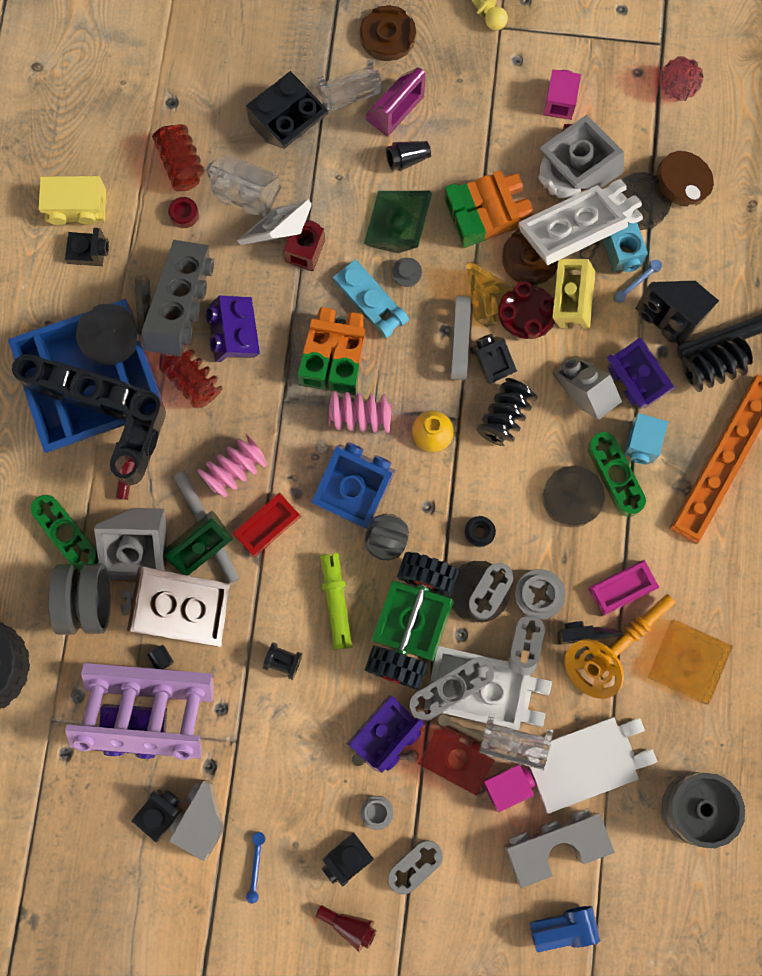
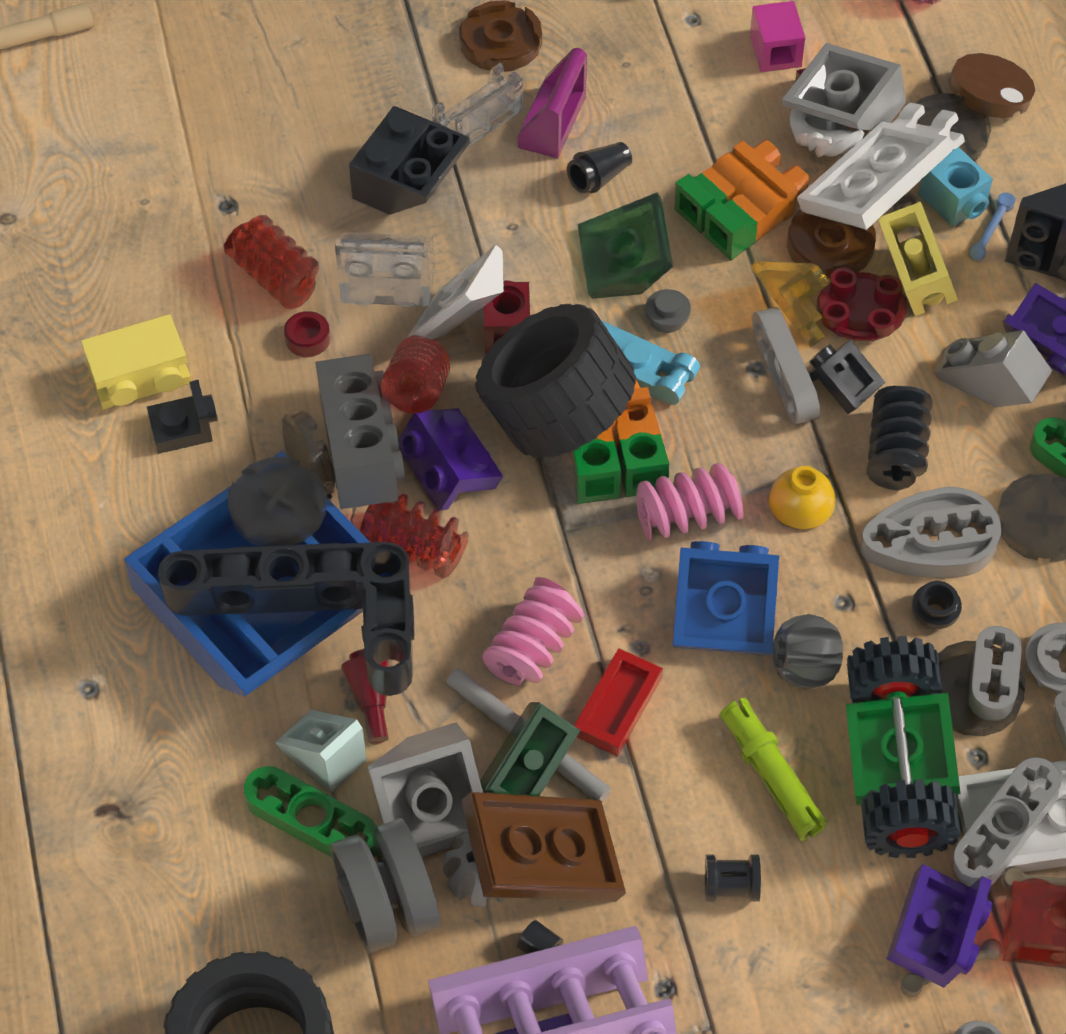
camera: 20 degrees left, 20 degrees down
none -> light aqua slope [275,709,367,794]
none -> clear red piece [381,335,451,413]
none -> black tyre [475,304,636,458]
none -> light grey piece [860,487,1001,578]

